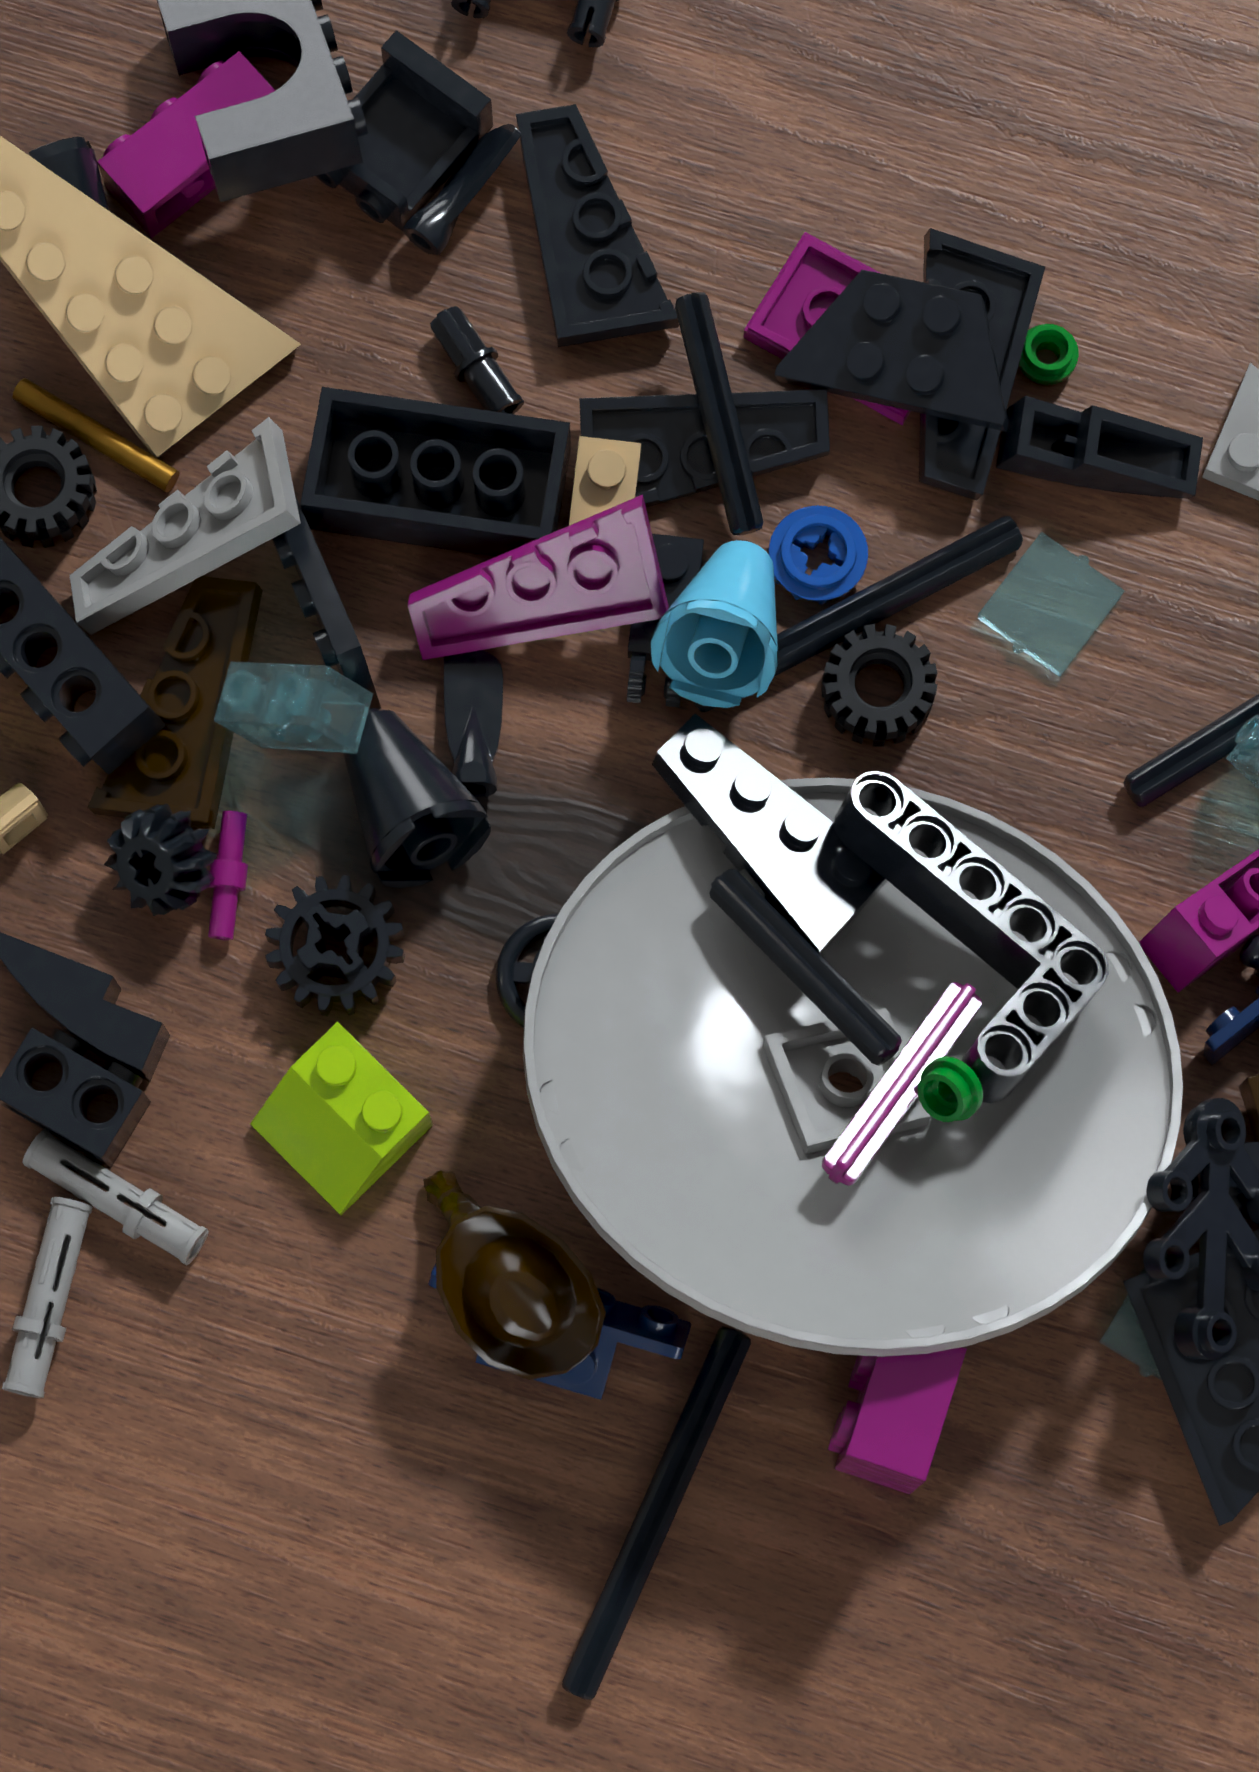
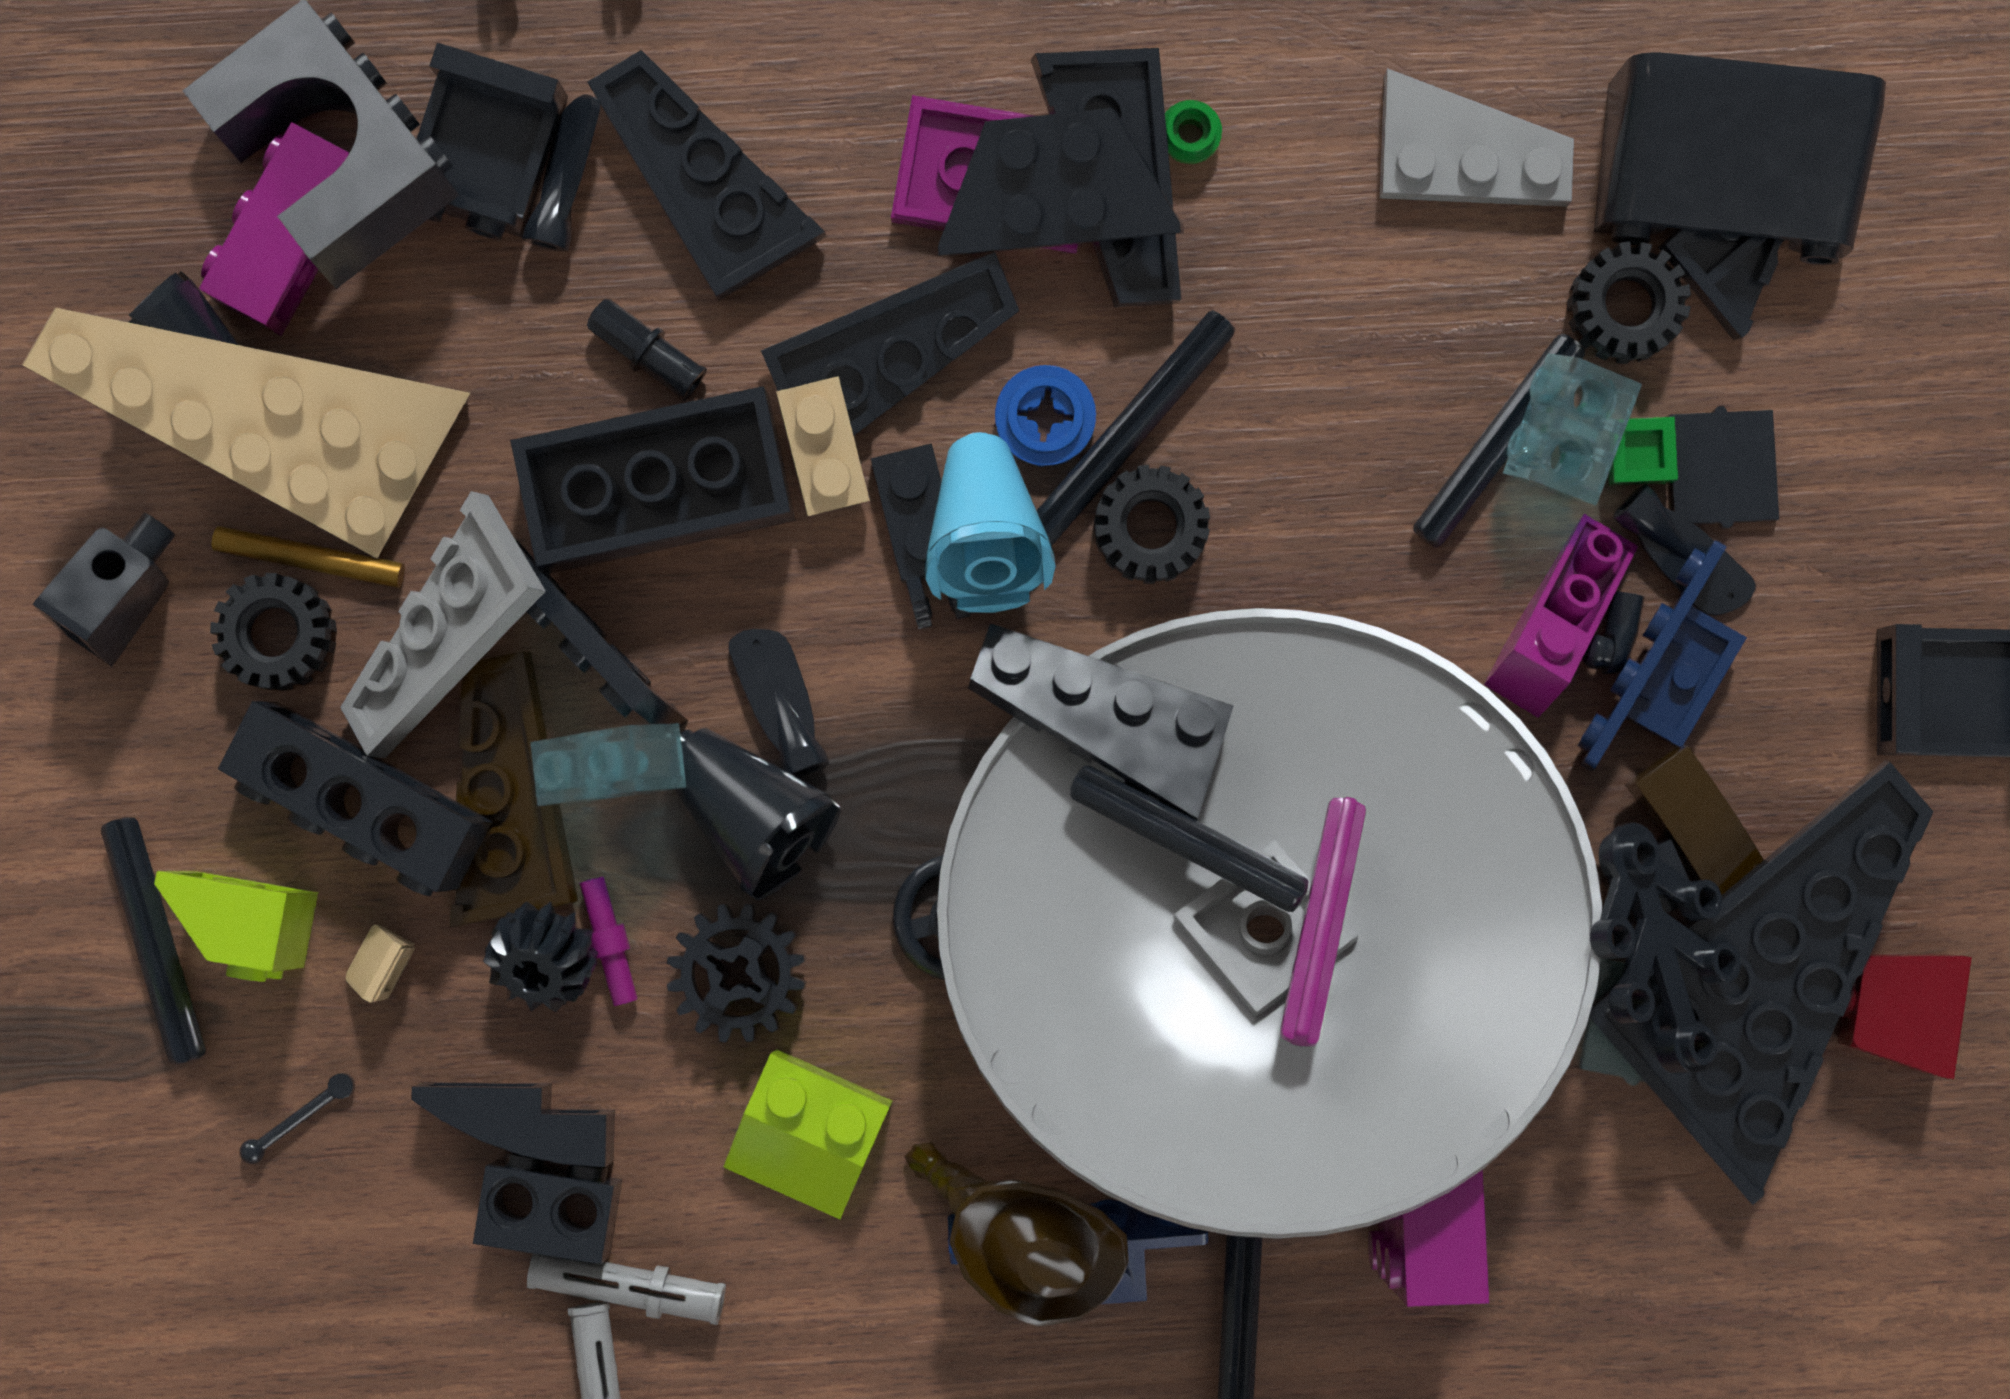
camera: 20 degrees left, 10 degrees up
wing [408,494,669,660] -> none
black axle [675,292,763,535] -> none
black beam [834,771,1109,1104] -> none
green plate [918,1056,983,1122] -> none
clear light blue piece [977,532,1125,677] -> none
black slope [996,396,1203,499] -> none

